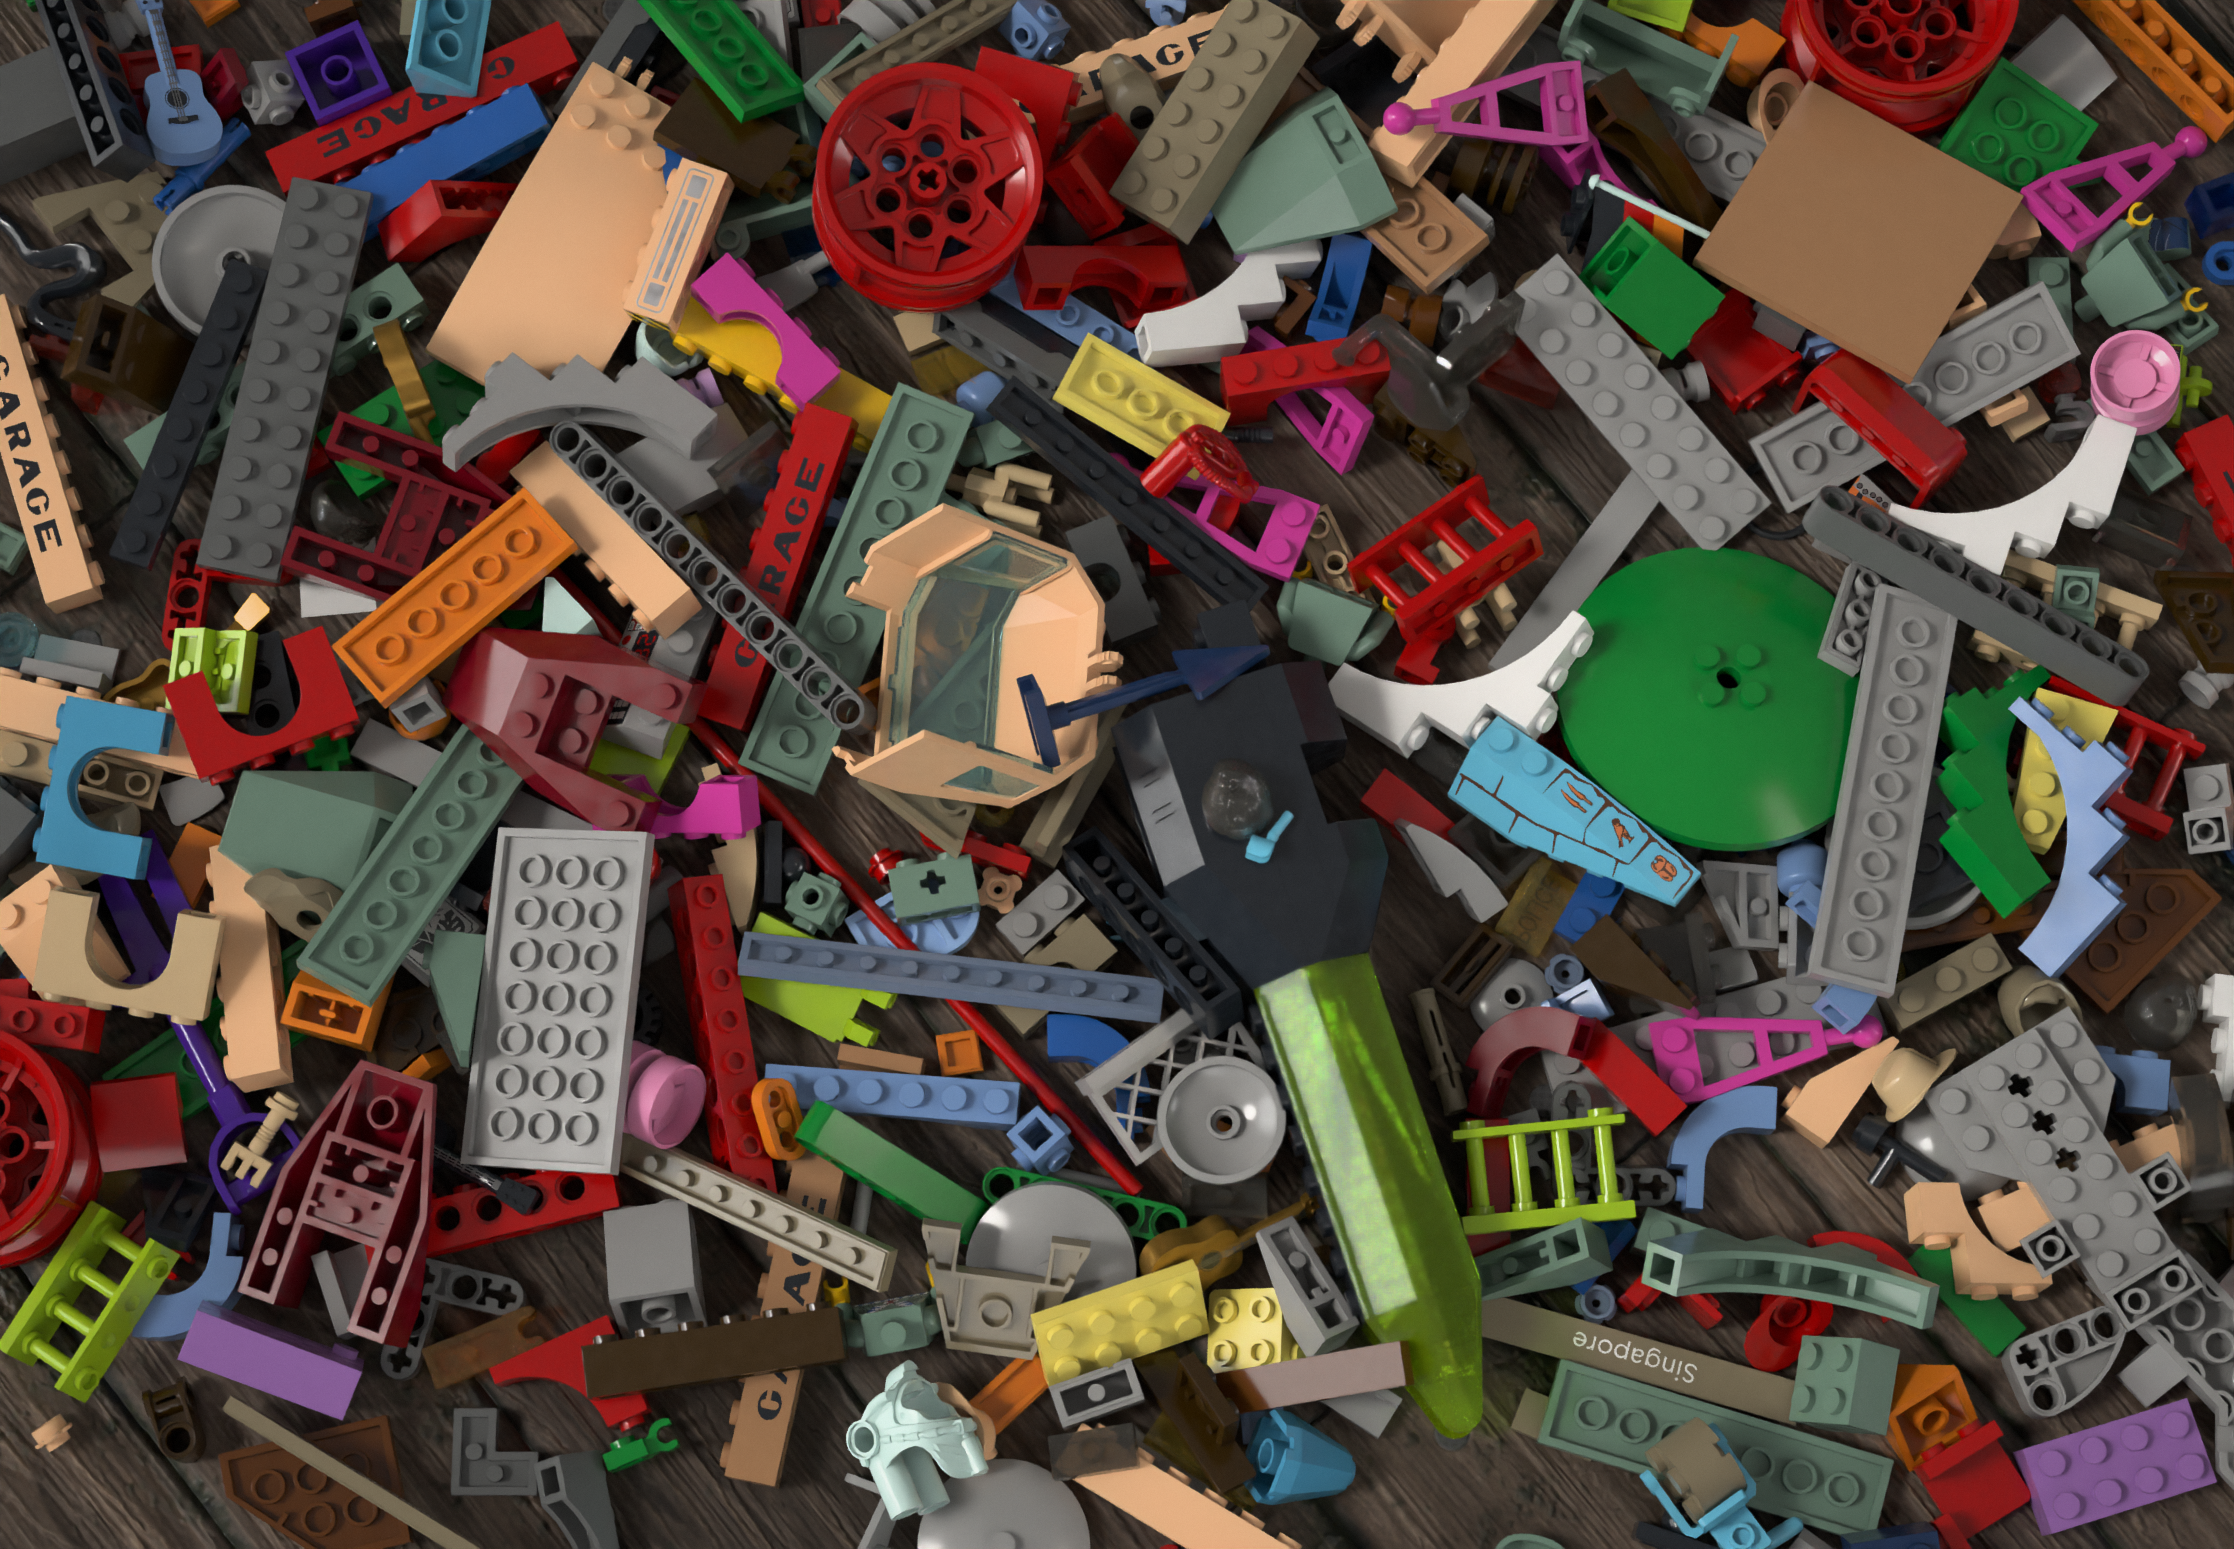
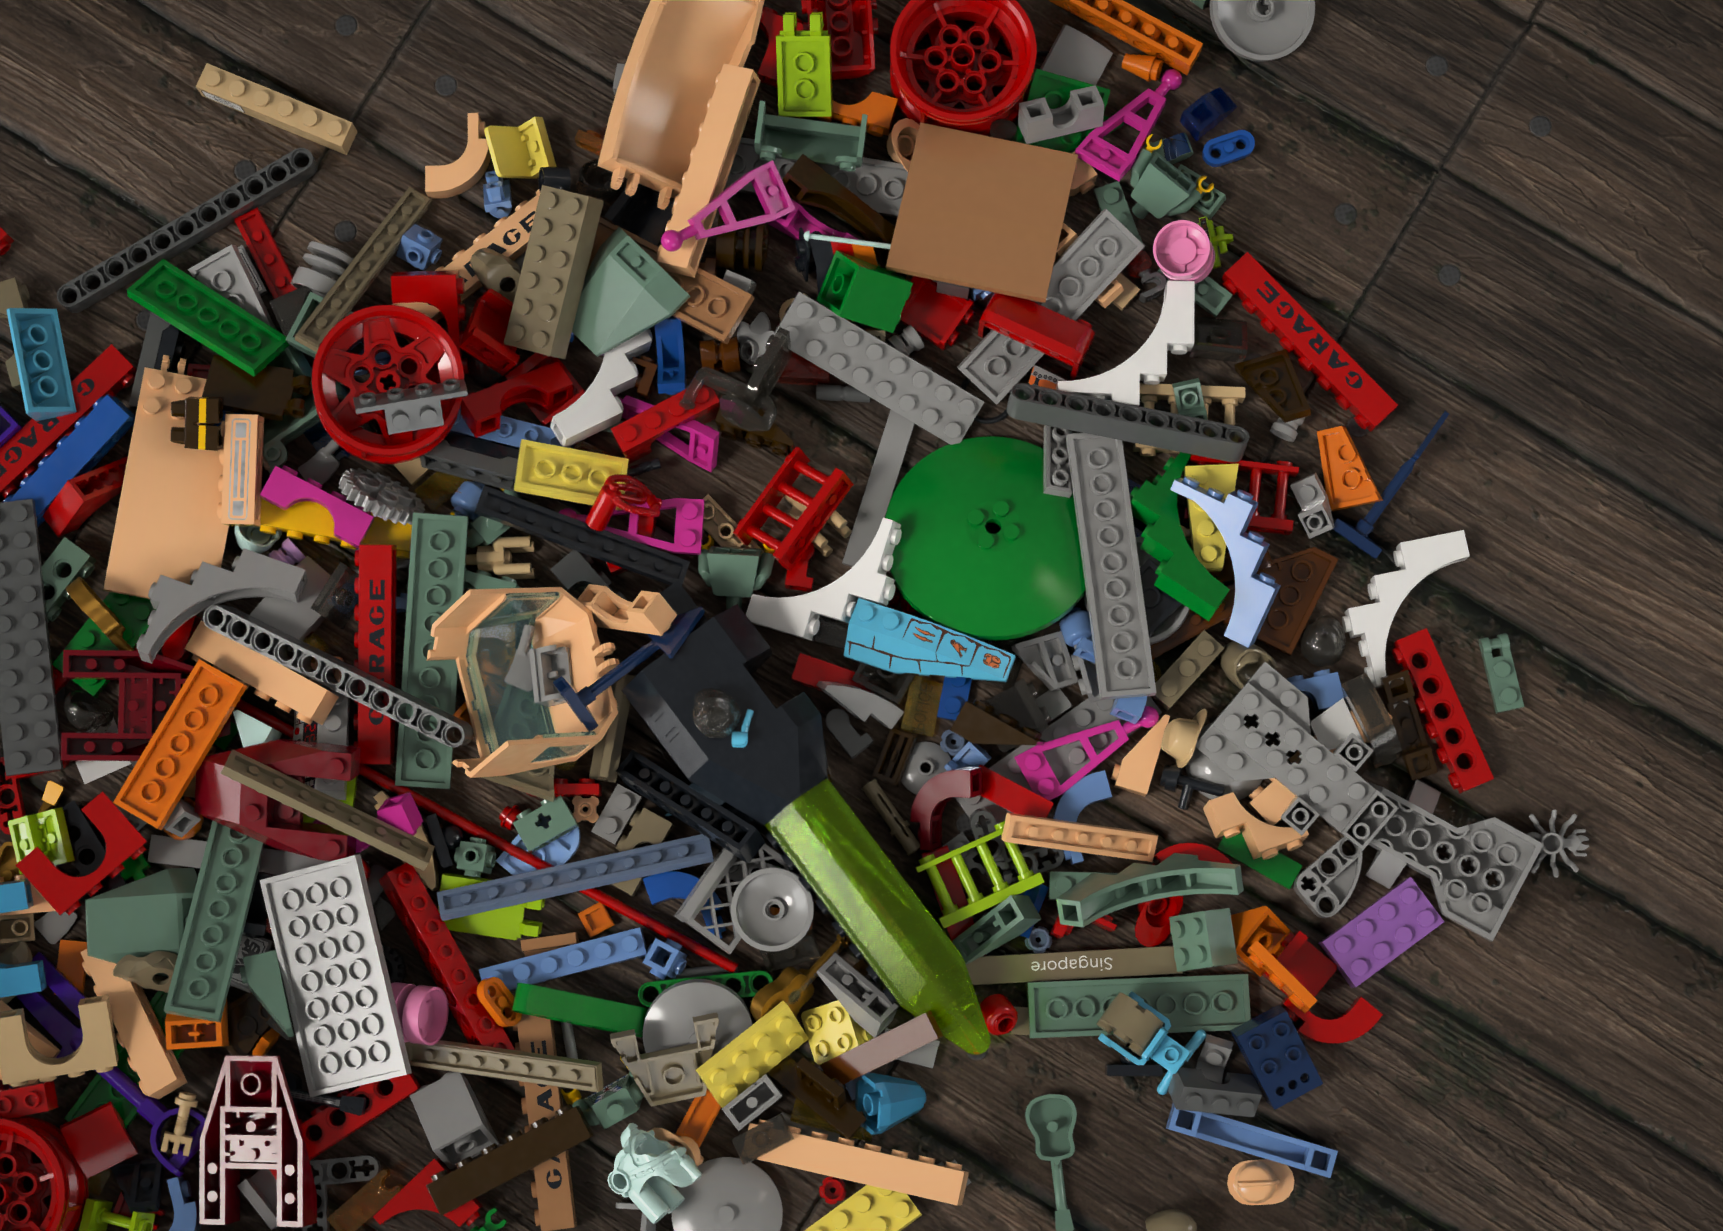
camera: 20 degrees left, 5 degrees up
none -> dark brown hips [171,396,224,451]
none -> dark tan plate [220,749,435,871]
none -> light grey gear [338,468,425,525]
none -> dark grey bracket [353,378,468,435]
none -> light grey piece [504,624,535,692]
none -> light grey hinge [529,645,573,707]
none -> light nougat arch [577,584,677,636]
none -> dark grey piece [816,384,870,403]
none -> dark grey leg [826,709,873,760]
none -> red head [977,994,1018,1035]
none -> clear smoke tile [990,119,1017,141]
none -> light nougat plate [1001,813,1158,862]
none -> light grey arch [1018,85,1104,144]
none -> orange cone [1122,53,1163,82]
none -> orange wing [1247,940,1318,1013]
none -> white sticker [1311,698,1364,750]

